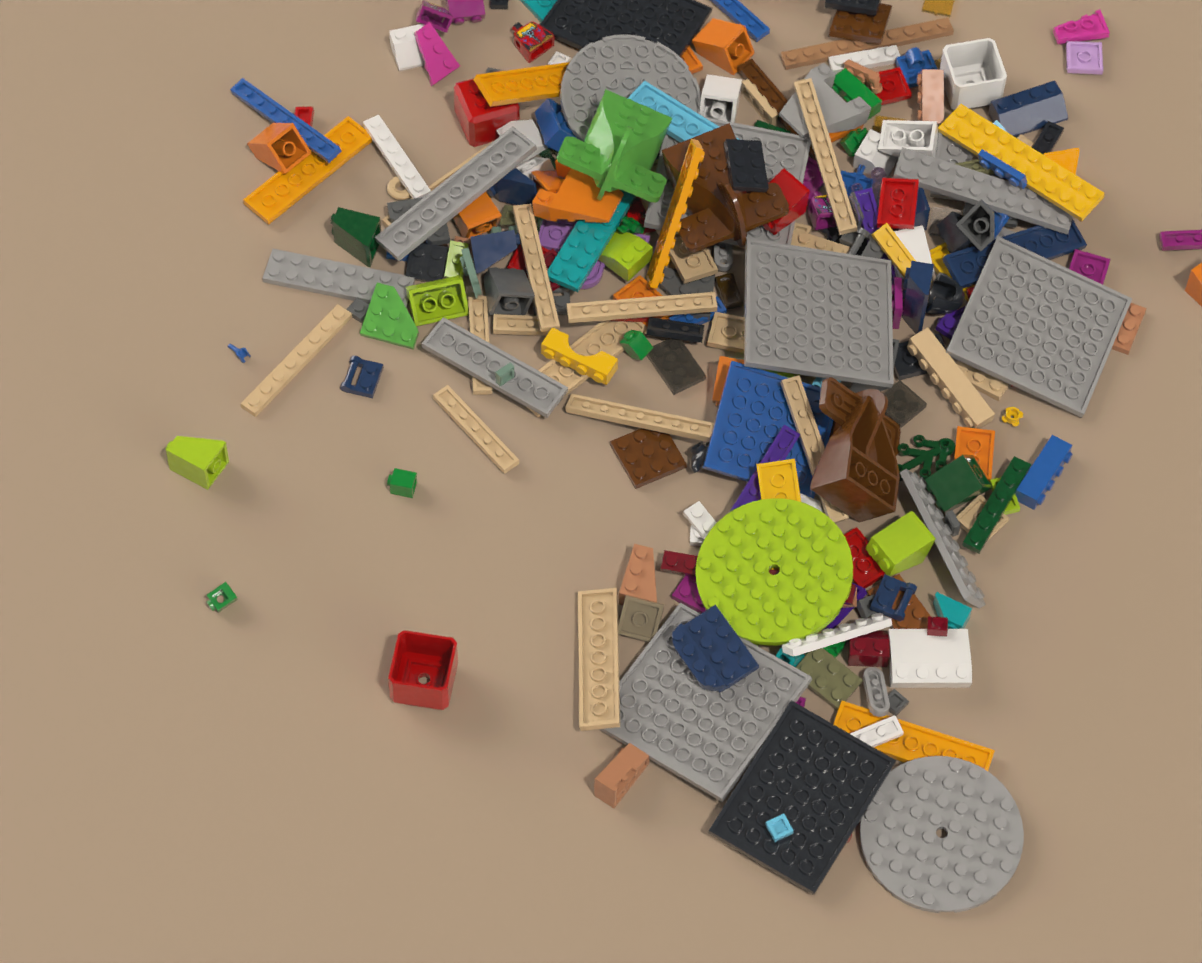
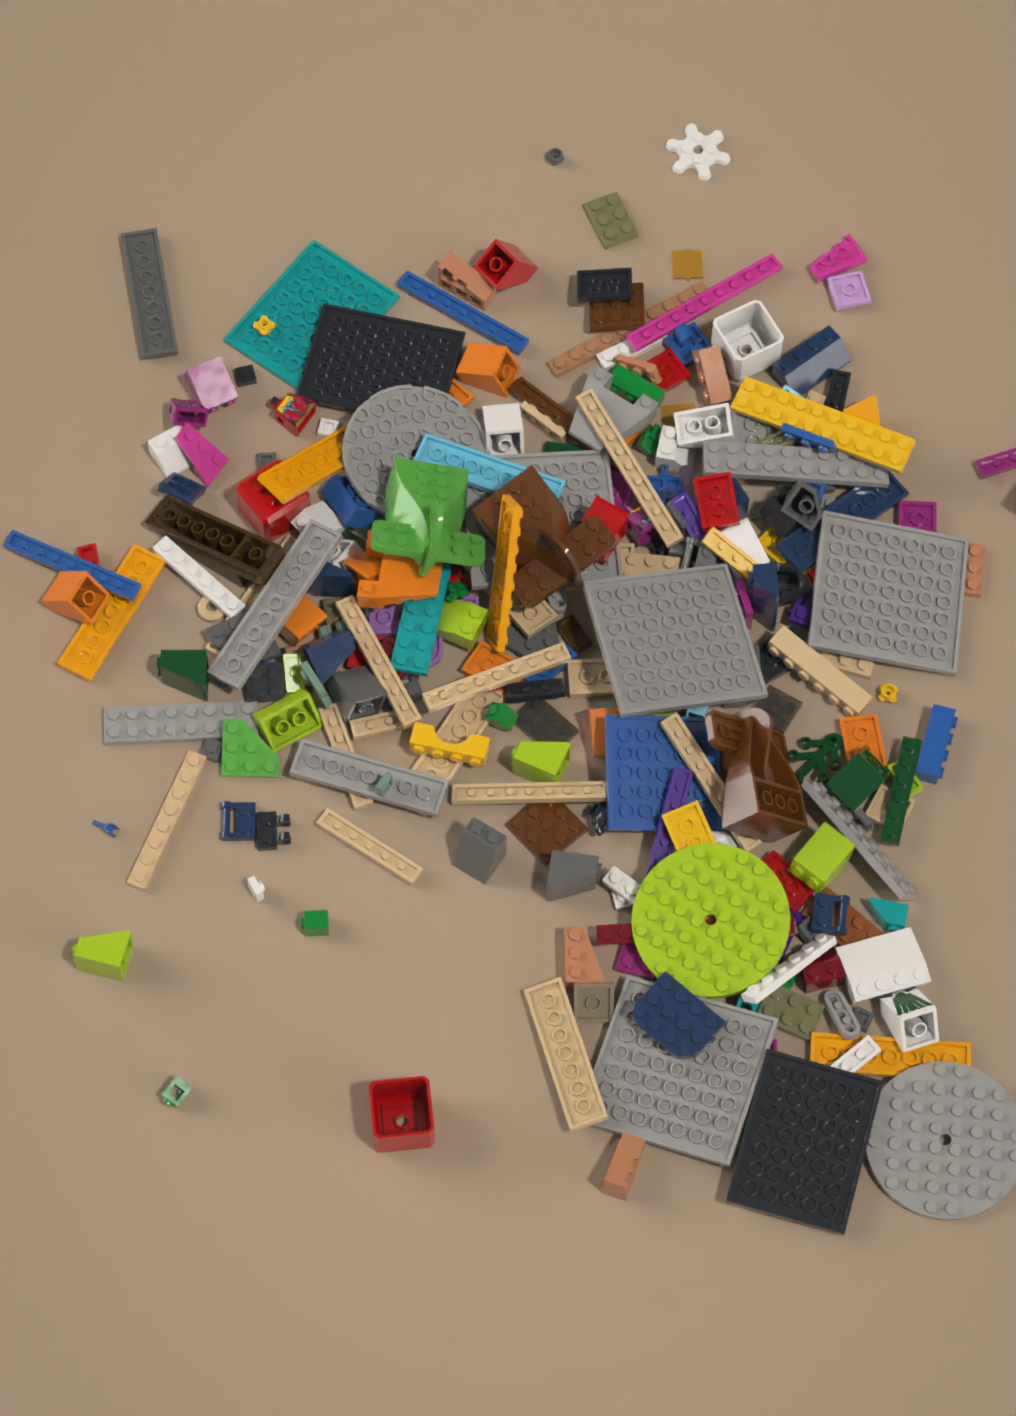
camera: 15 degrees left, 5 degrees up
black plate [724,139,769,192] -> none
medium azure plate [765,814,793,842] -> none
dark red plate [927,616,948,637] -> none
none -> dark brown slope [145,495,286,587]
none -> dark blue plate [157,472,206,506]
none -> white plate [247,876,265,902]
none -> black plate [257,811,291,851]
none -> dark grey slope [452,817,507,885]
none -> lime slope [511,741,571,782]
none -> dark grey slope [546,850,602,902]
none -> dark pink plate [625,253,783,352]
none -> white slope [879,986,939,1053]

